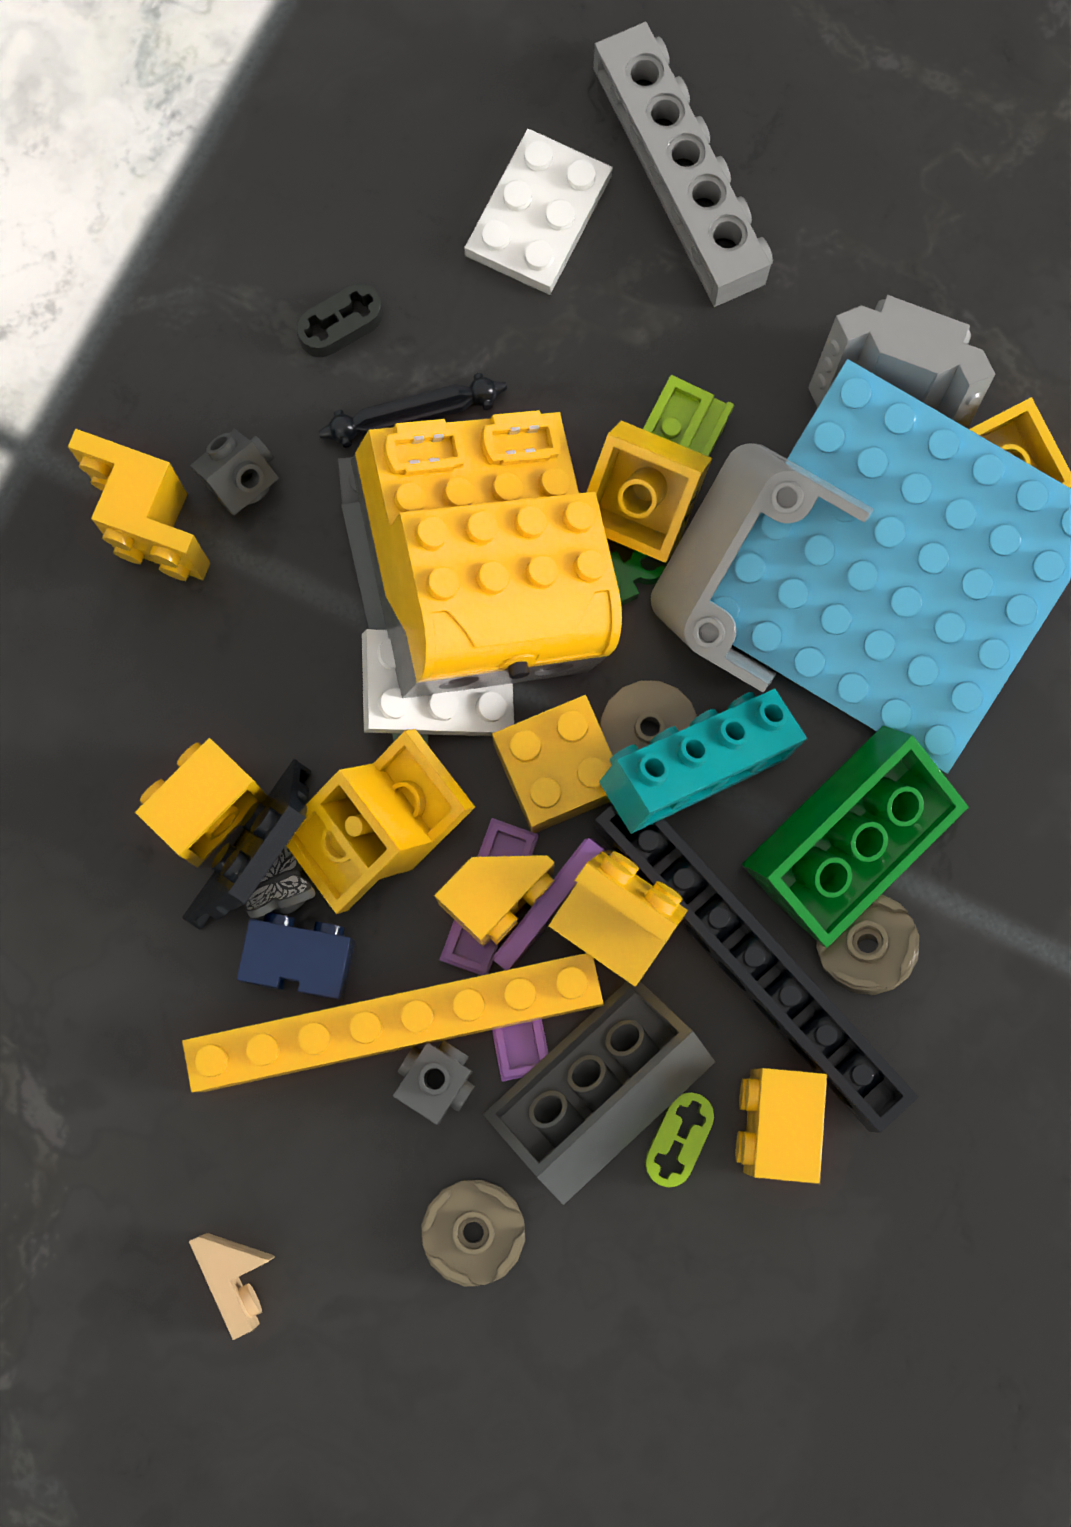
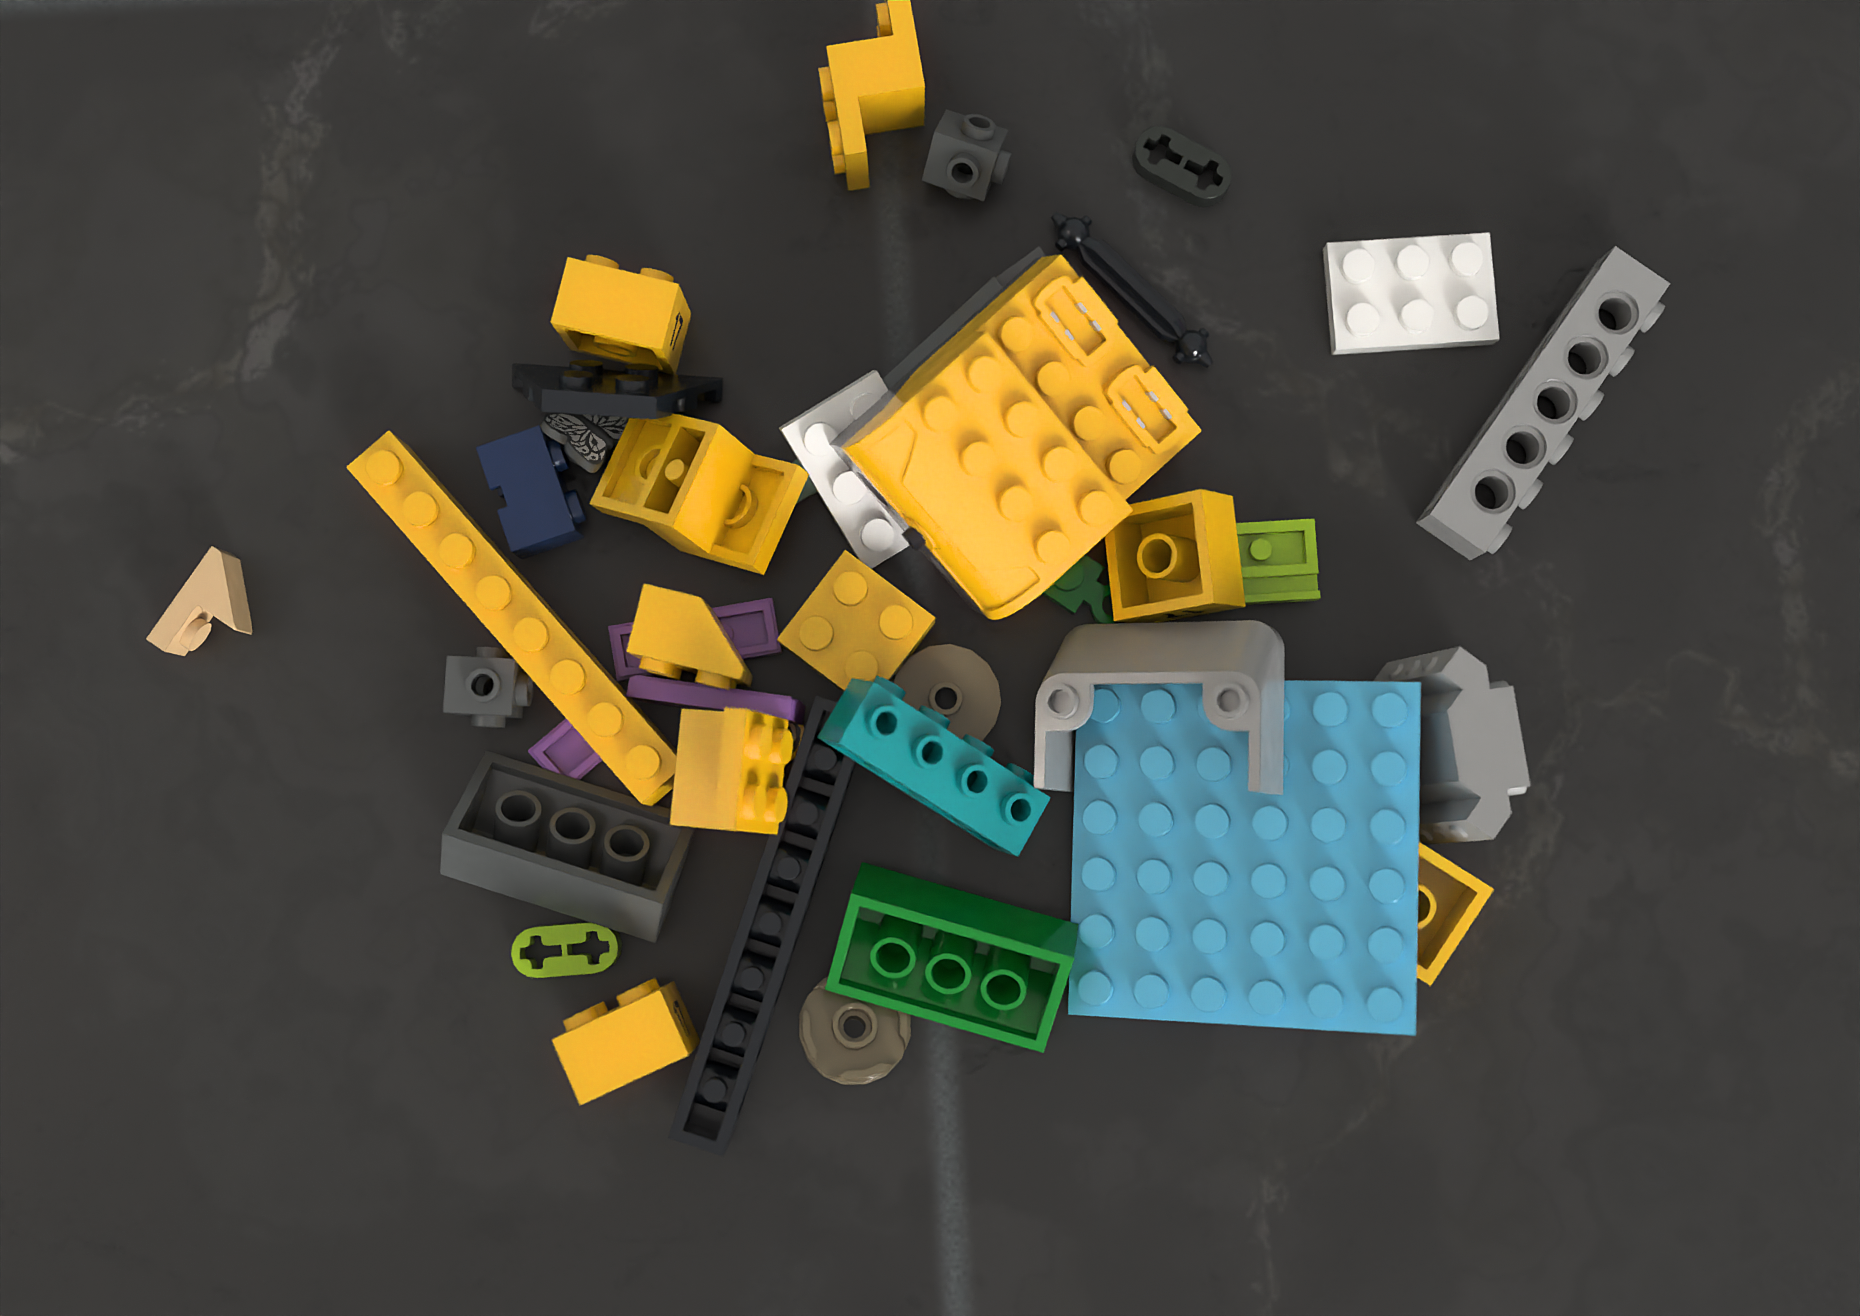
camera: 55 degrees right, 5 degrees up
dark tan plate [421,1179,525,1287] -> none

